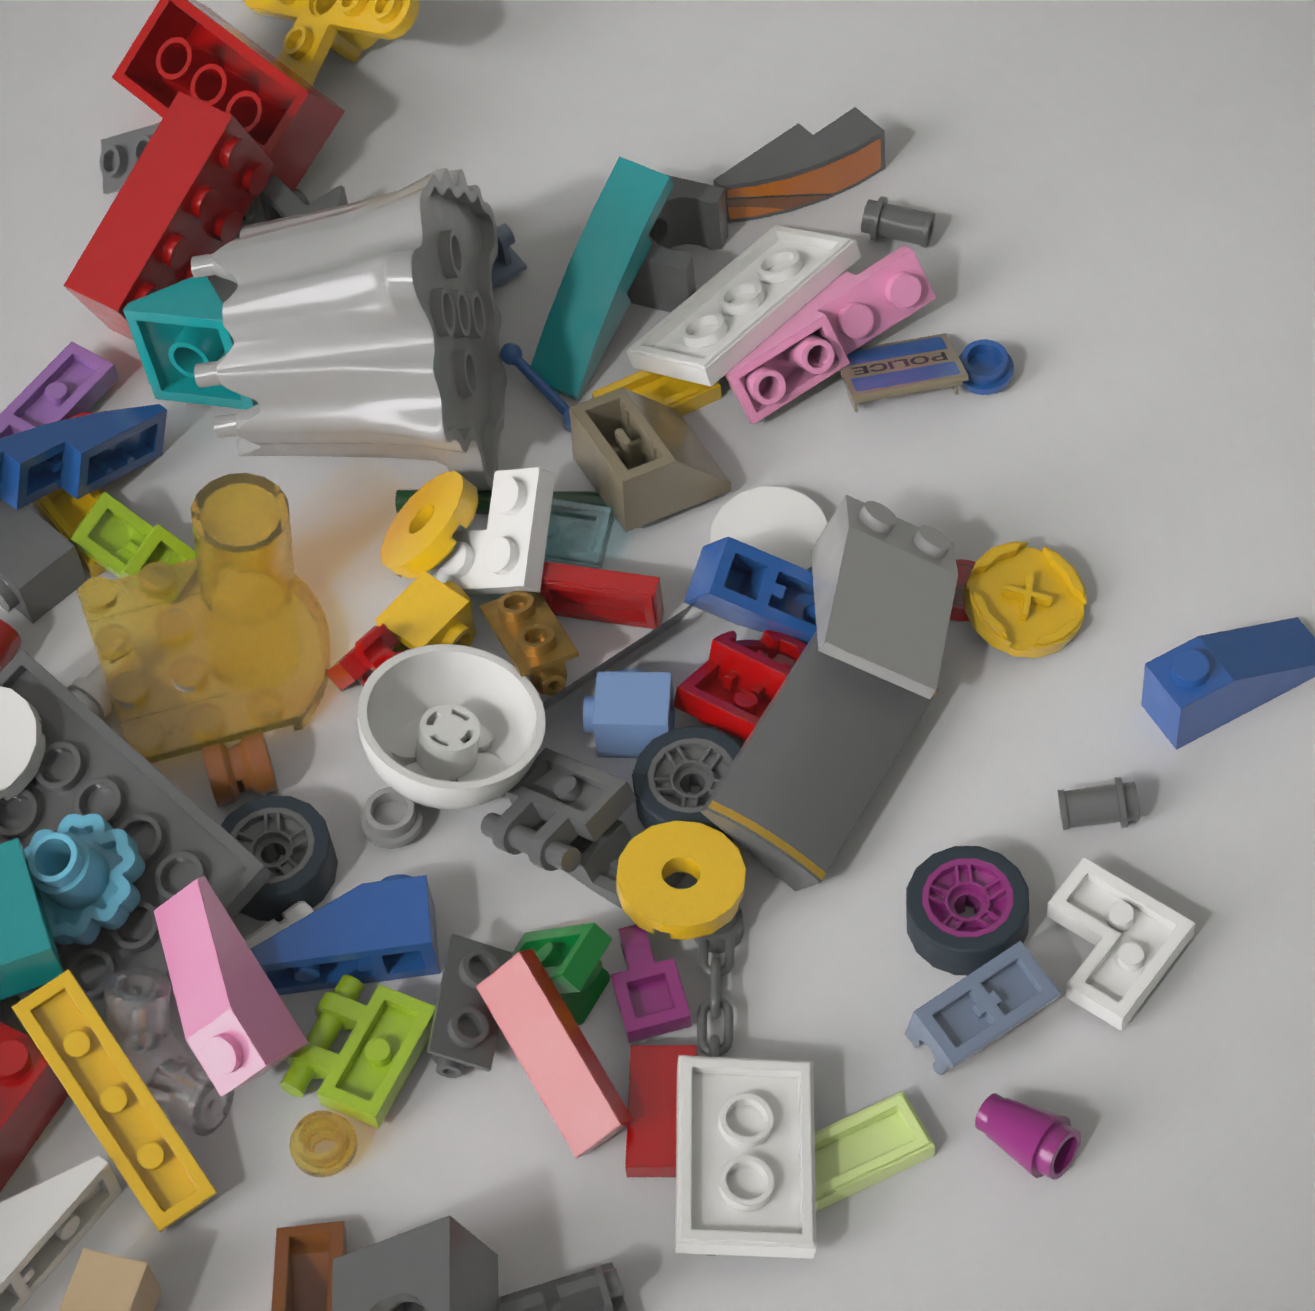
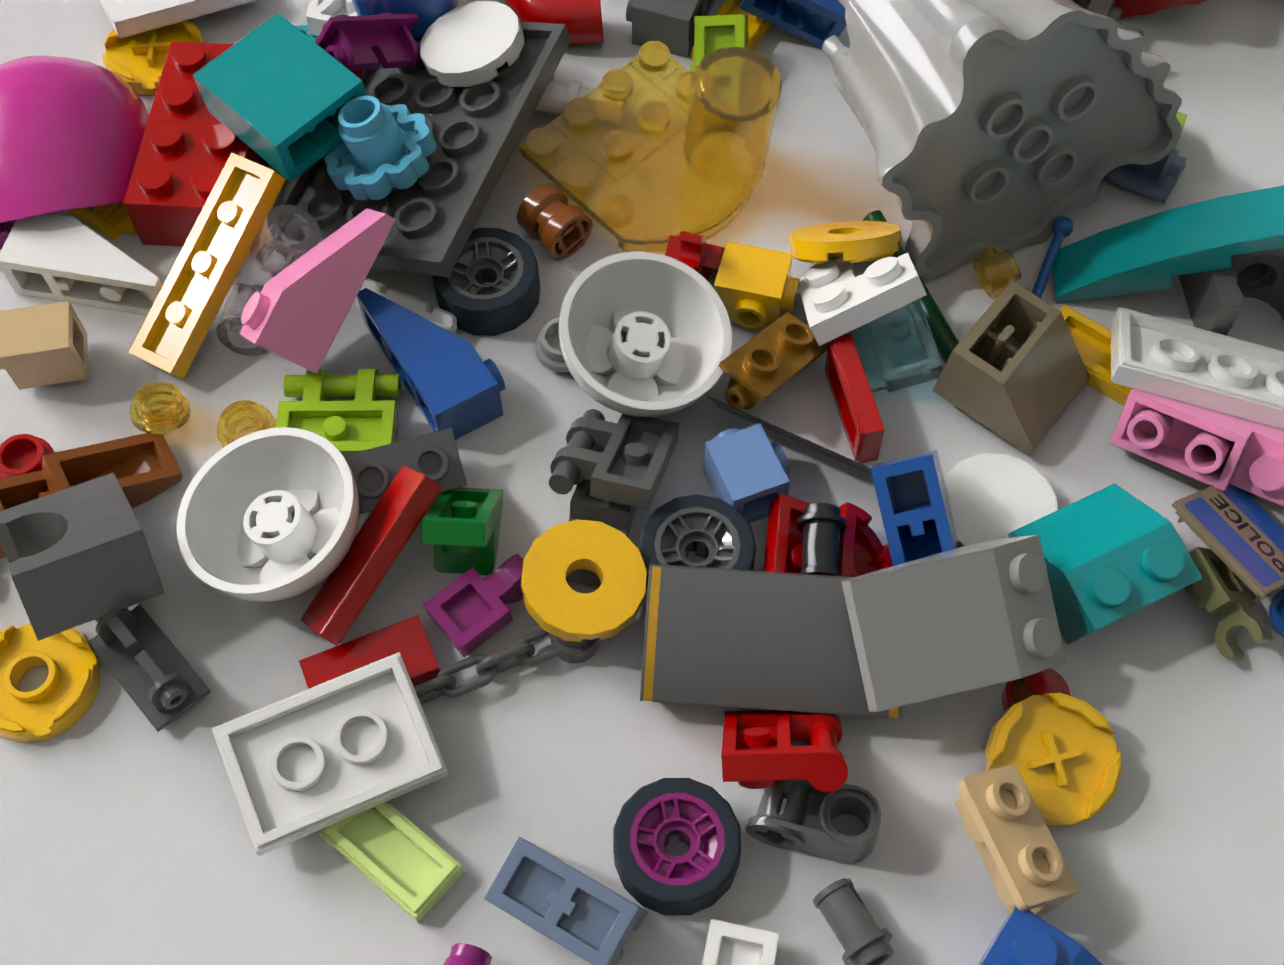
camera: 60 degrees right, 5 degrees up
none -> clear yellow plate [130,382,191,435]
none -> white piece [176,427,359,602]
none -> red plate [721,710,848,792]
none -> dark grey piece [745,779,881,864]
none -> black pin [797,503,847,576]
none -> tan bracket [955,764,1080,918]
none -> clear yellow plate [972,244,1021,299]
none -> teal slope [1008,483,1203,645]
none -> olive plate [1185,547,1273,660]

